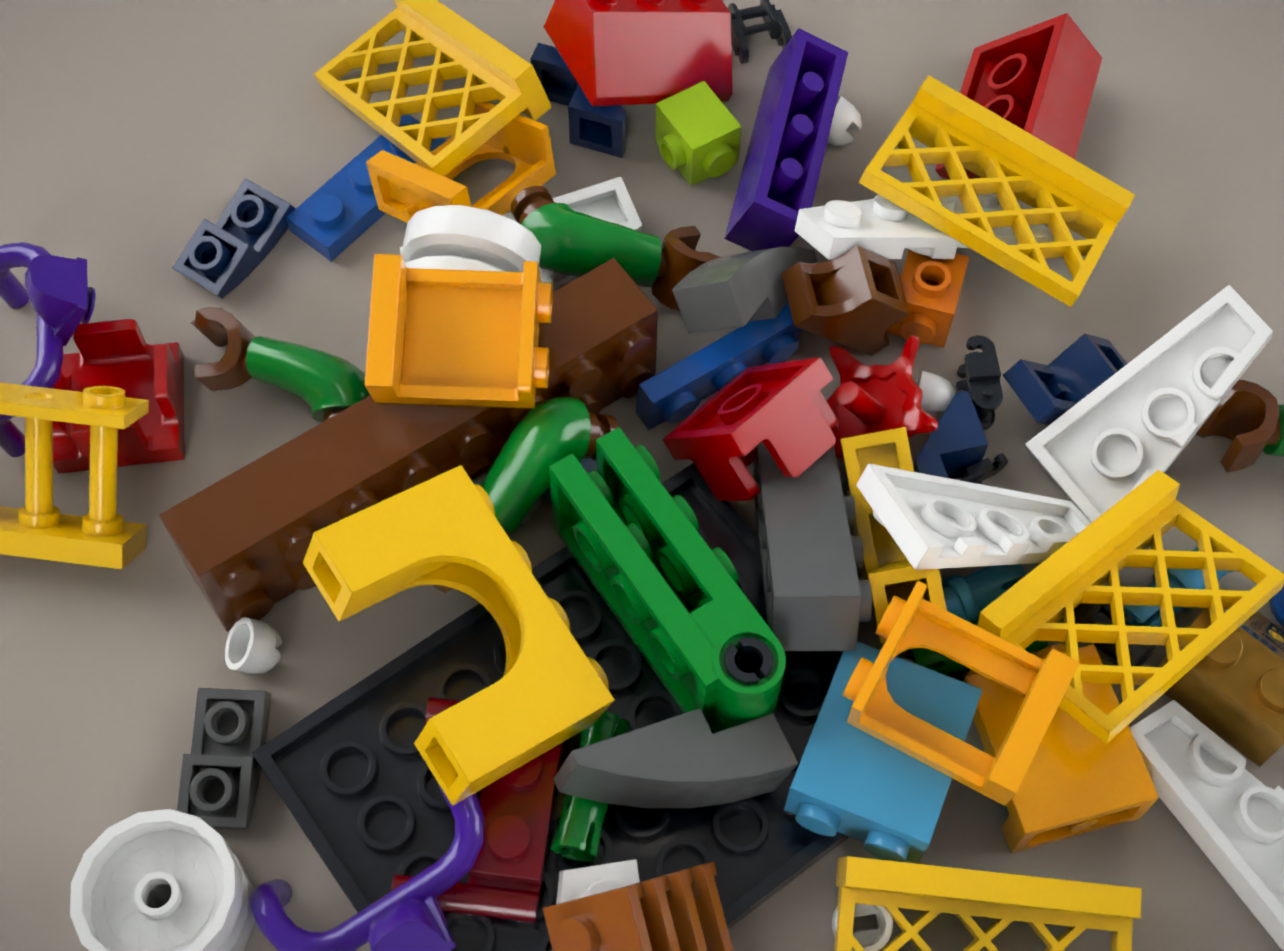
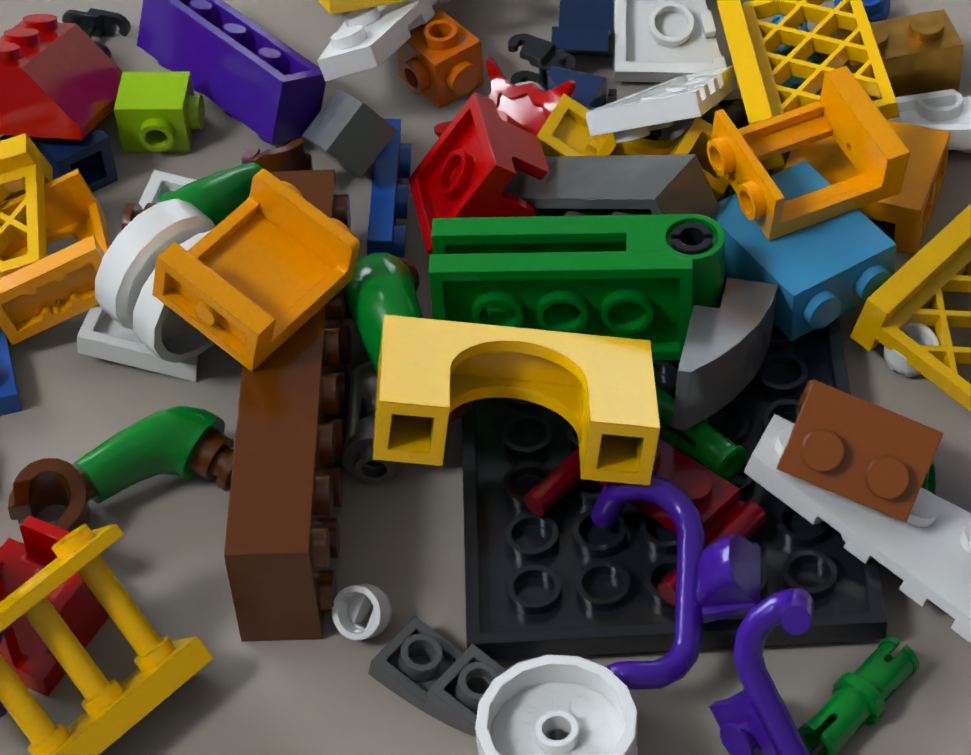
camera: 50 degrees left, 15 degrees down
reddish brown brick [781,245,910,356] -> none

